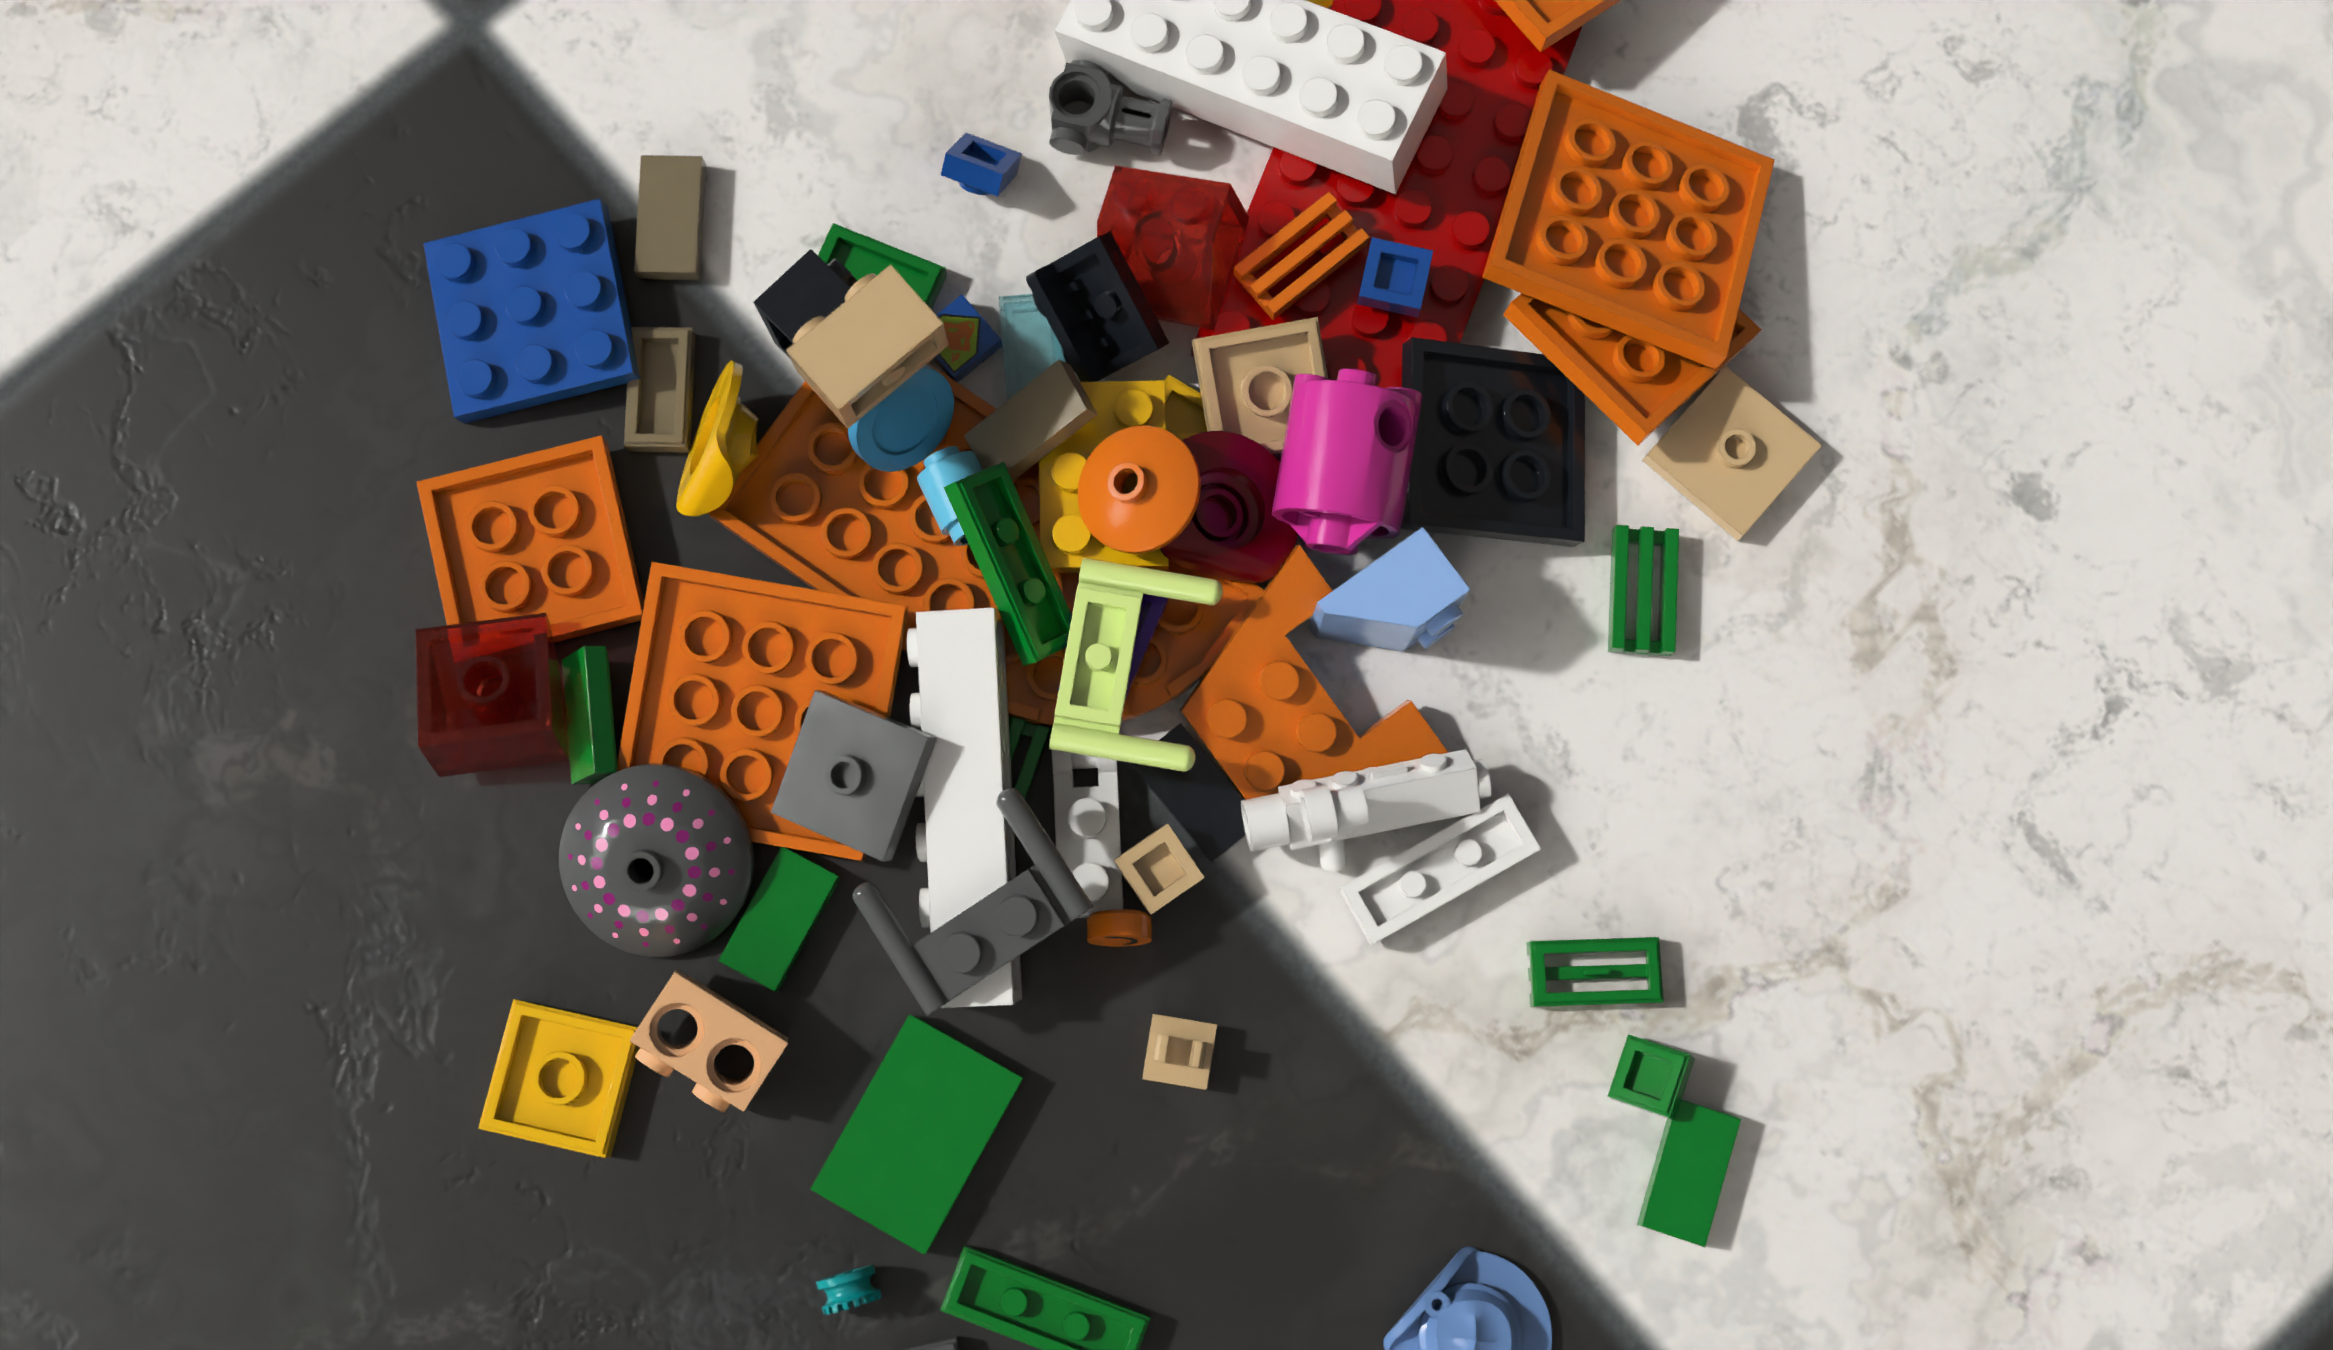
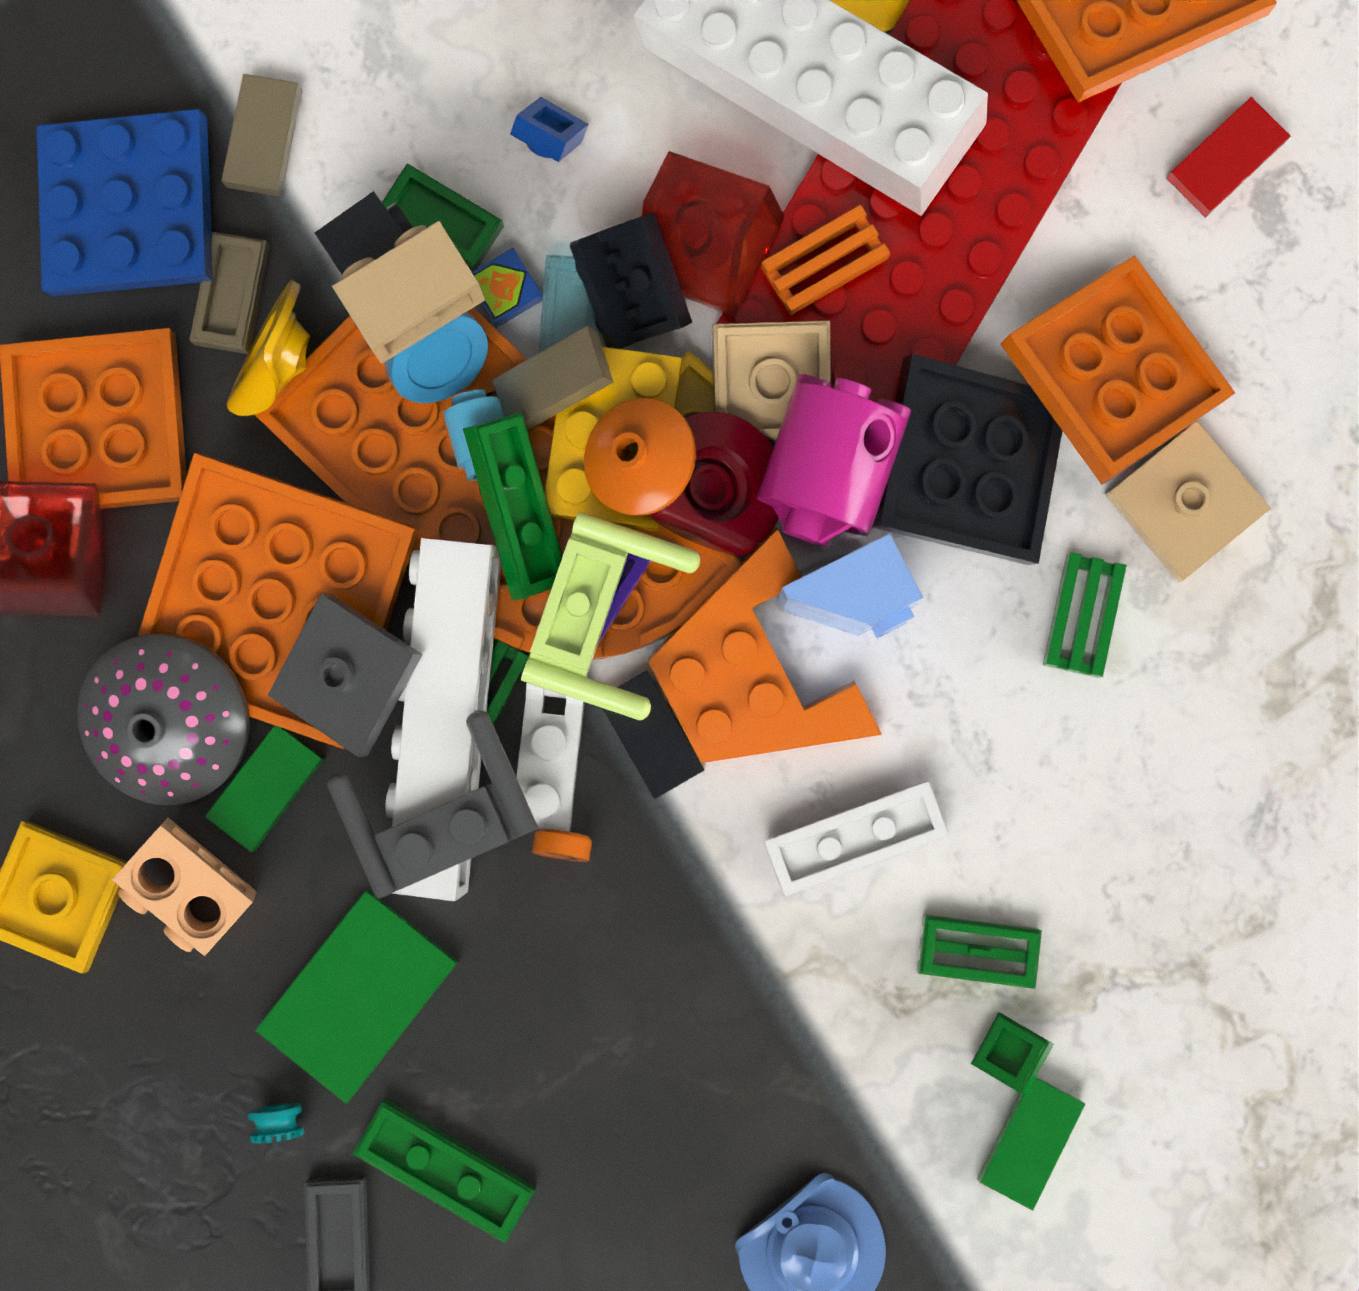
camera: 15 degrees right, 5 degrees up
green tile [562,646,618,785] -> none
dark grey connector [1049,60,1173,156] -> none
tan tile [1113,824,1205,915] -> none
tan tile [1142,1014,1217,1090] -> none
white piece [1241,749,1491,871] -> none
blue plate [1357,237,1433,318] -> none
orange plate [1482,69,1775,369] -> none
none -> red tile [1166,97,1291,218]

